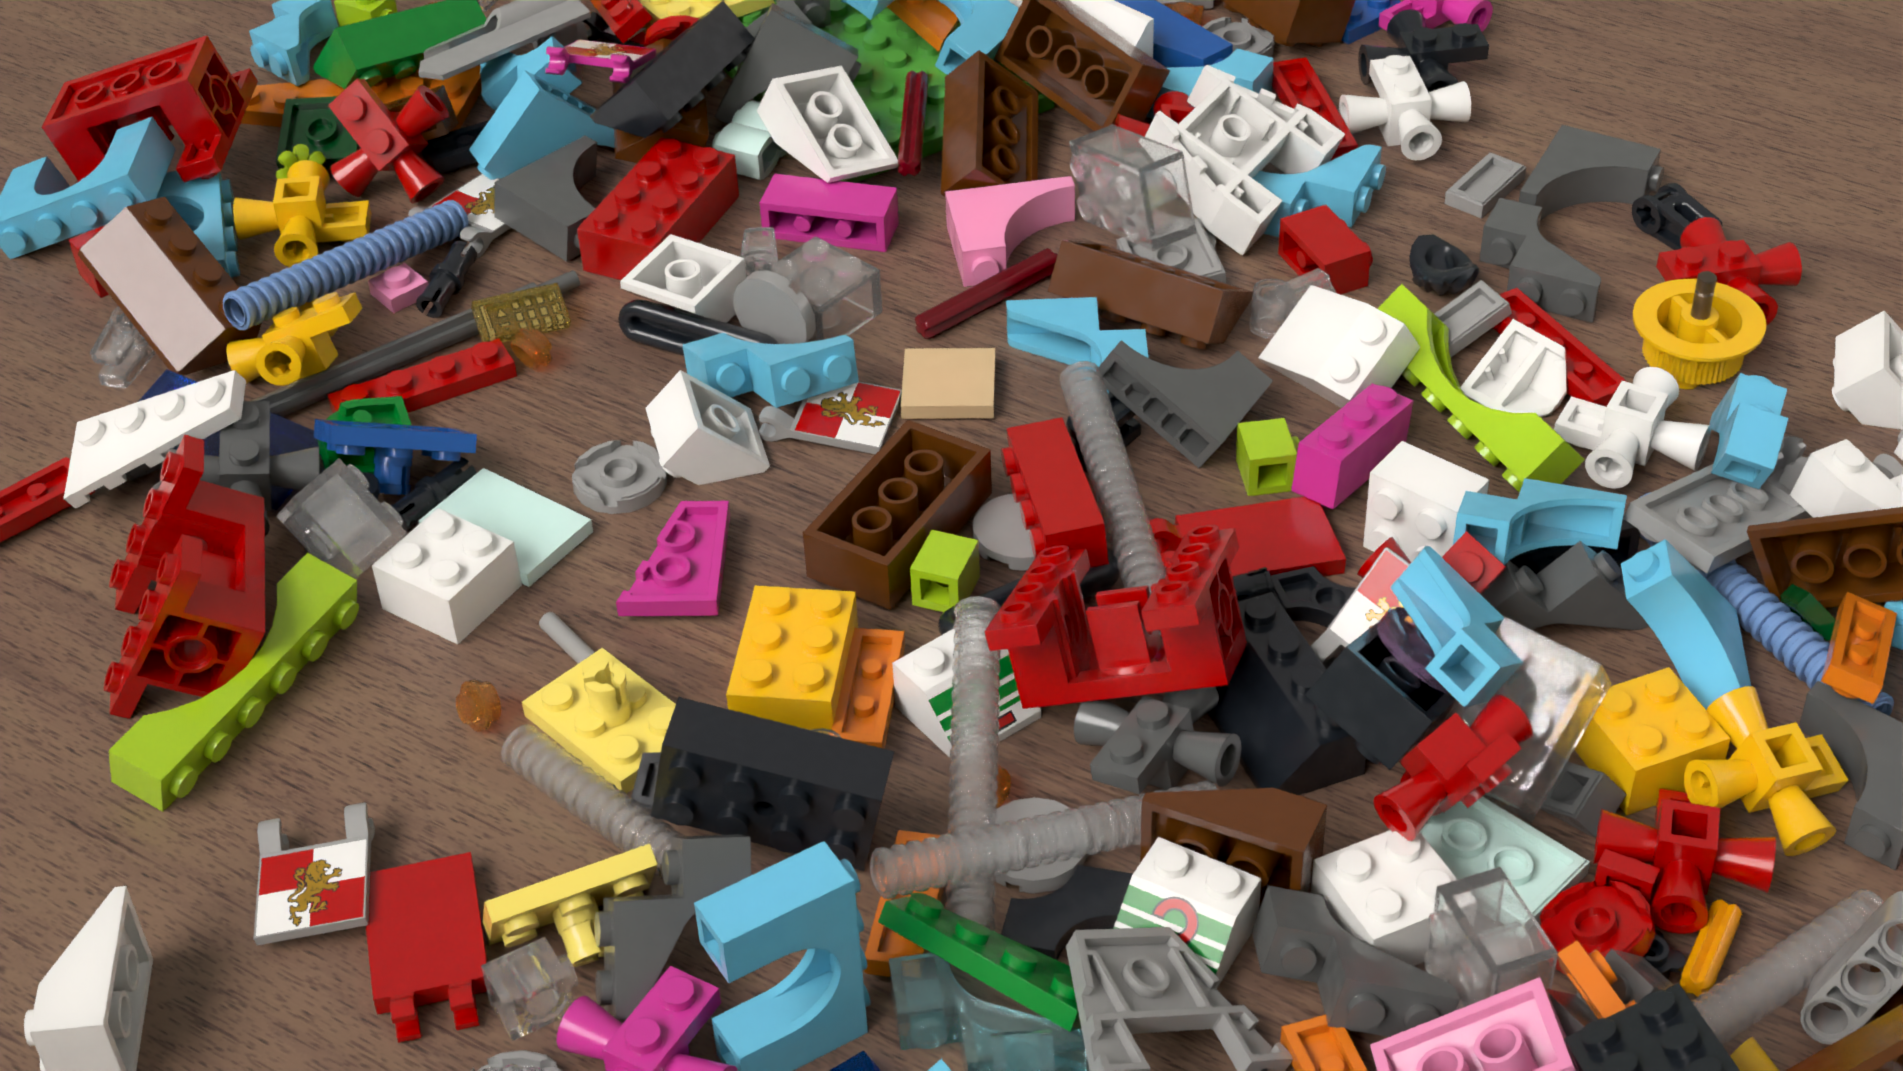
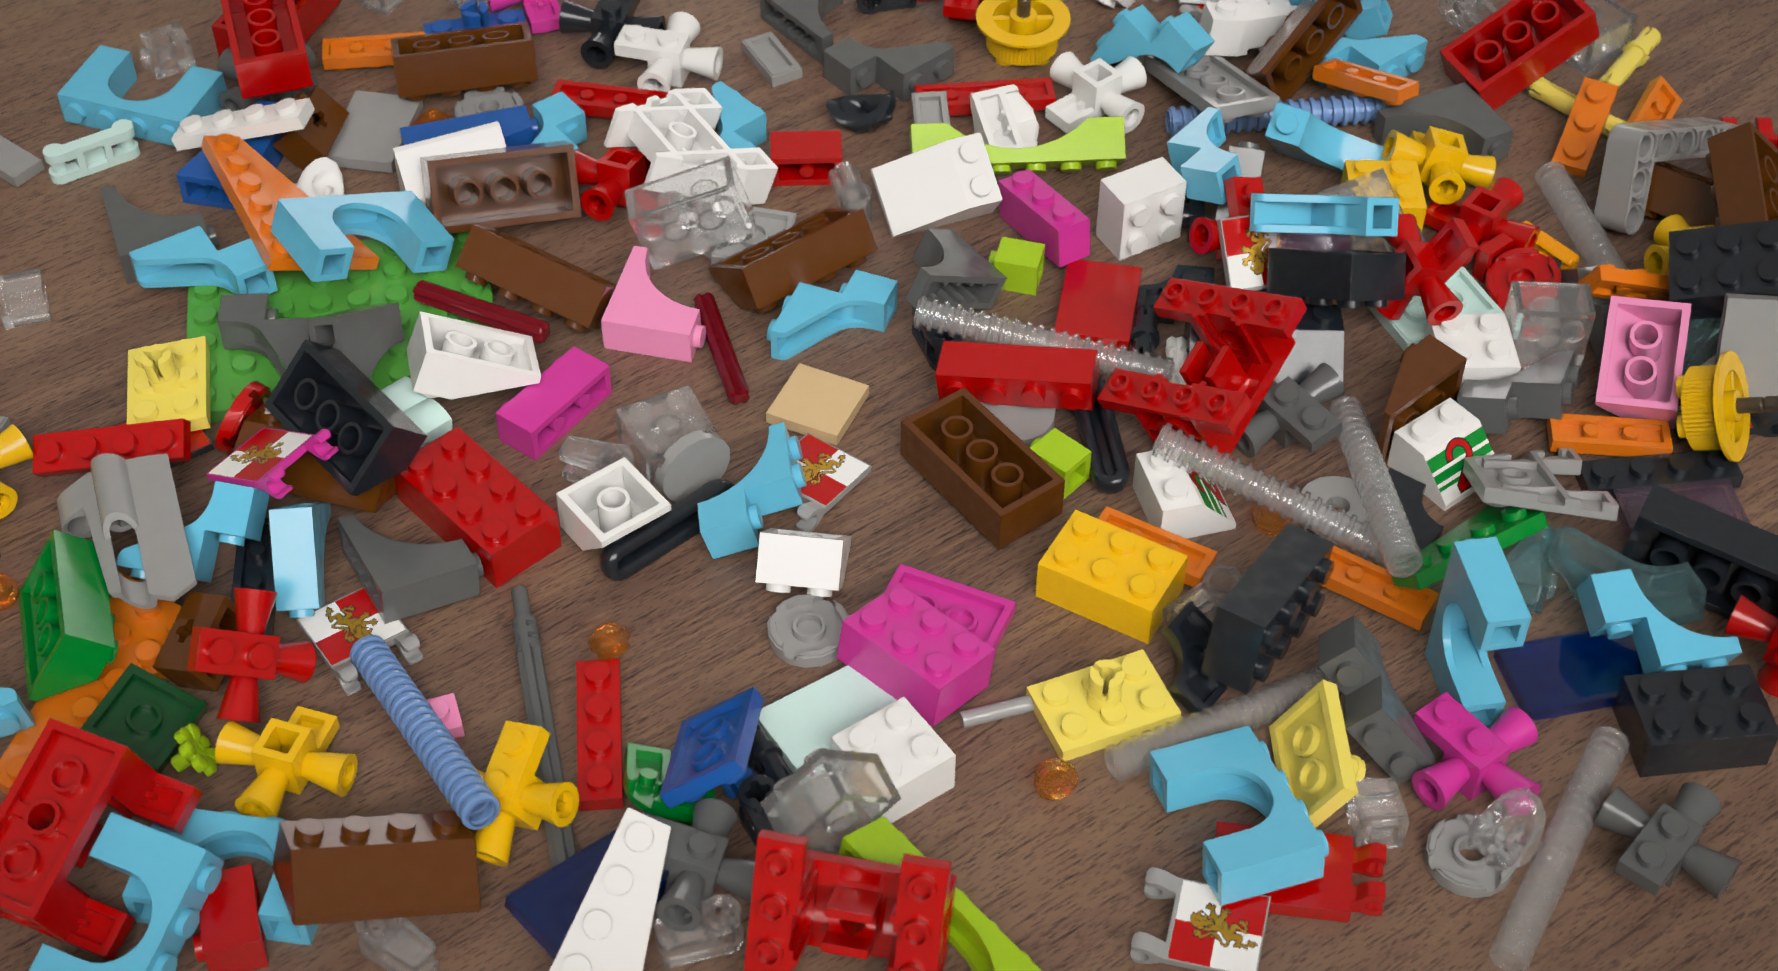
camera: 70 degrees left, 5 degrees up
black pin [416,241,477,318] -> none
clear yellow tile [471,282,571,342] -> none
dark green tile [1780,584,1836,641] -> none
none -> dark pink brick [837,583,996,727]
none -> medium azure arch [1149,725,1329,906]

